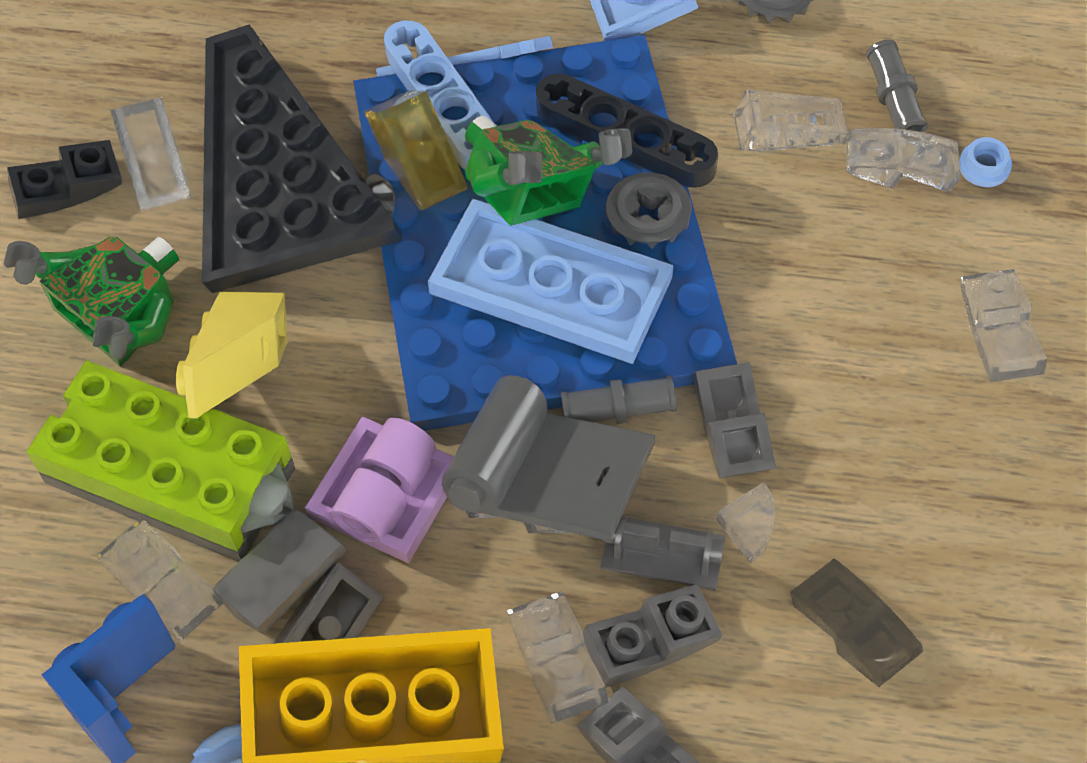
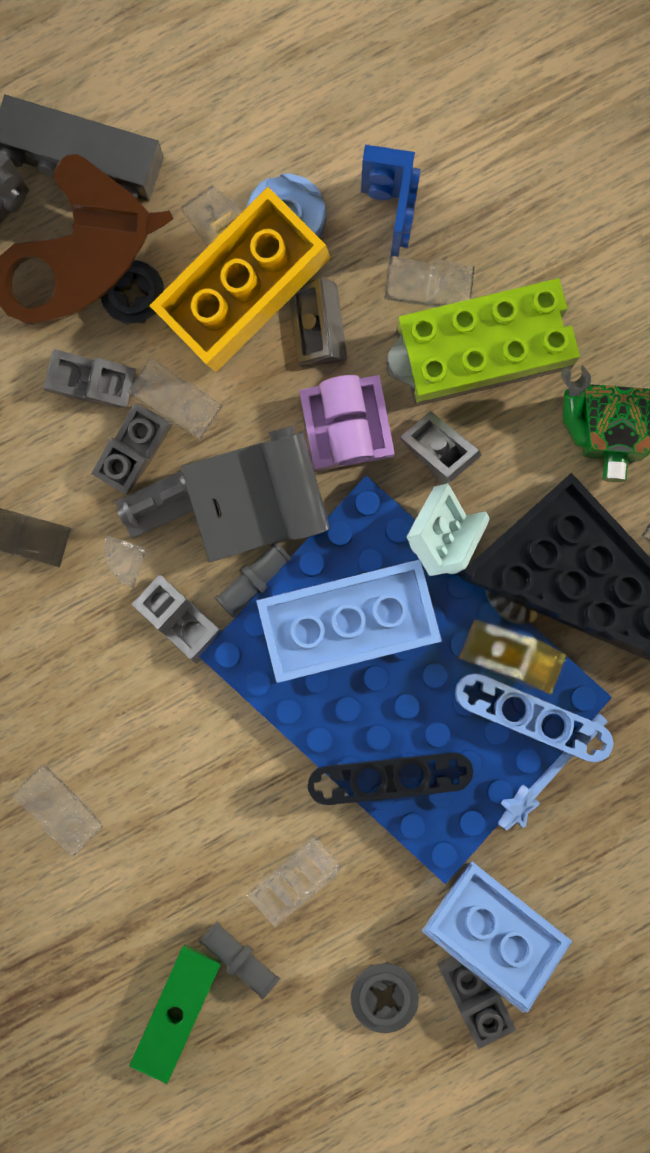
camera: 145 degrees right, 25 degrees up
light yellow slope [176,292,288,418] -> none
flat silver slope [214,510,346,634] -> none
green torso [465,116,632,226] -> none
dark grey gear [606,173,692,249] -> none
clear slope [847,128,960,192] -> none
light blue plate [959,137,1012,187] -> none
none -> green tile [129,944,222,1084]
none -> flat silver slope [400,411,482,485]
none -> light aqua bracket [406,484,490,576]

